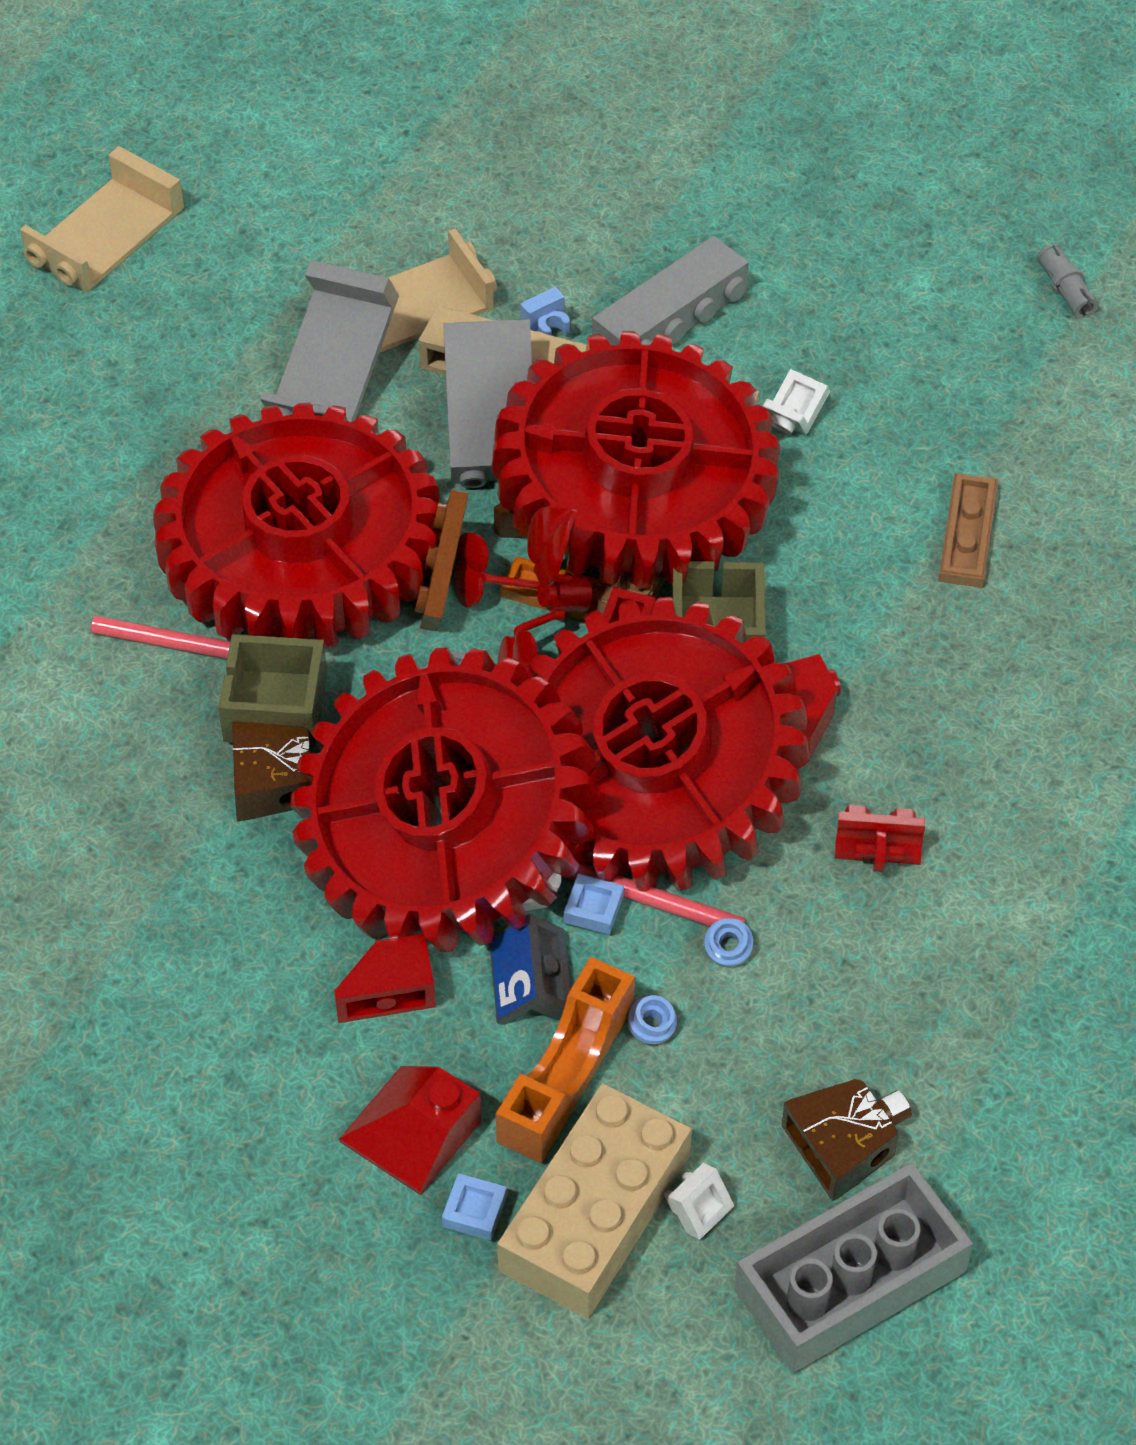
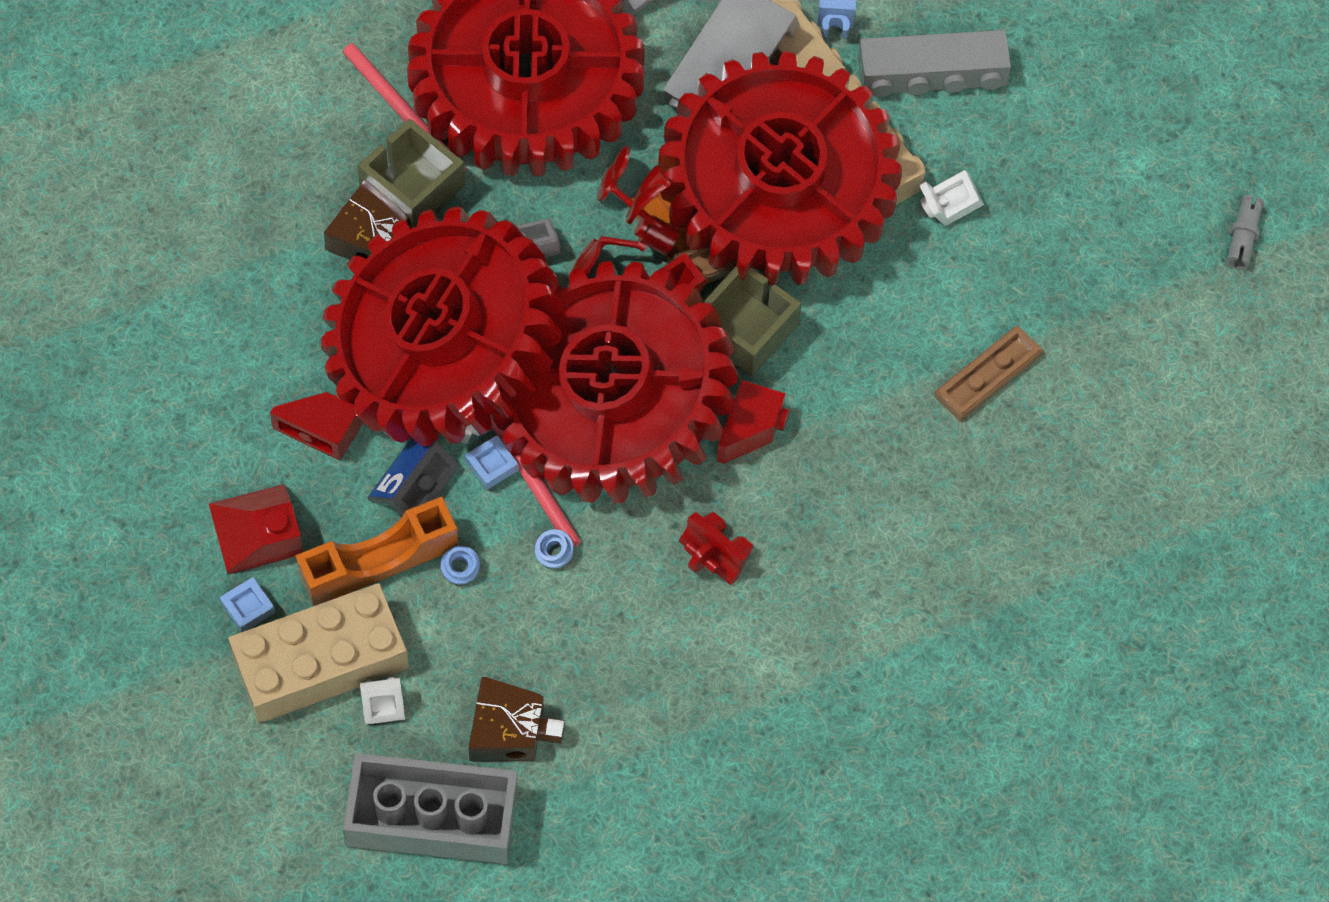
camera: 35 degrees right, 10 degrees up
dark orange wing [414,489,469,631] -> none

